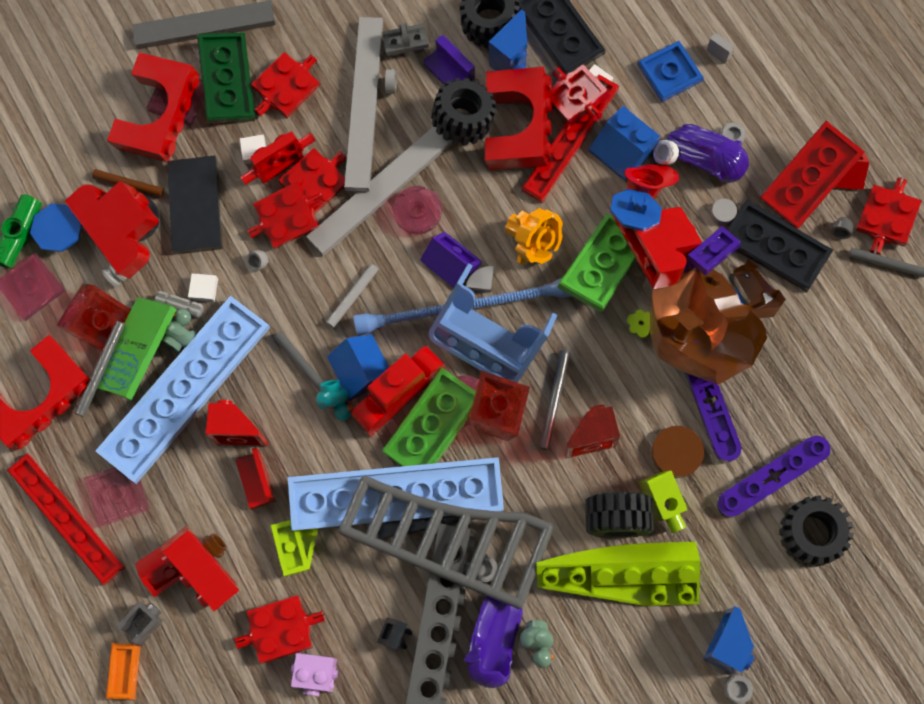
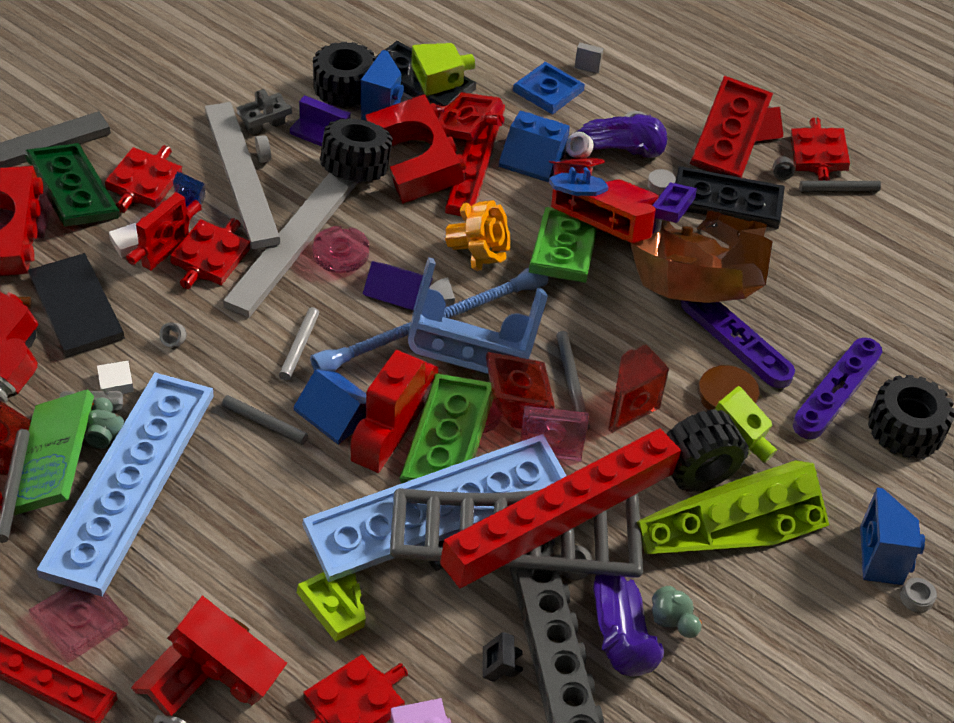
camera: 30 degrees left, 25 degrees down
red slope [206,400,268,447] -> none
red panel [235,447,276,510] -> none
red plate [247,182,326,249] -> none
teal animal [316,380,354,421] -> none
lime plant [627,309,650,338] -> none
none -> clear blue tile [173,172,206,207]
none -> lime torso [411,43,475,96]
none -> red brick [440,428,681,589]
none -> clear pink tile [520,406,589,461]

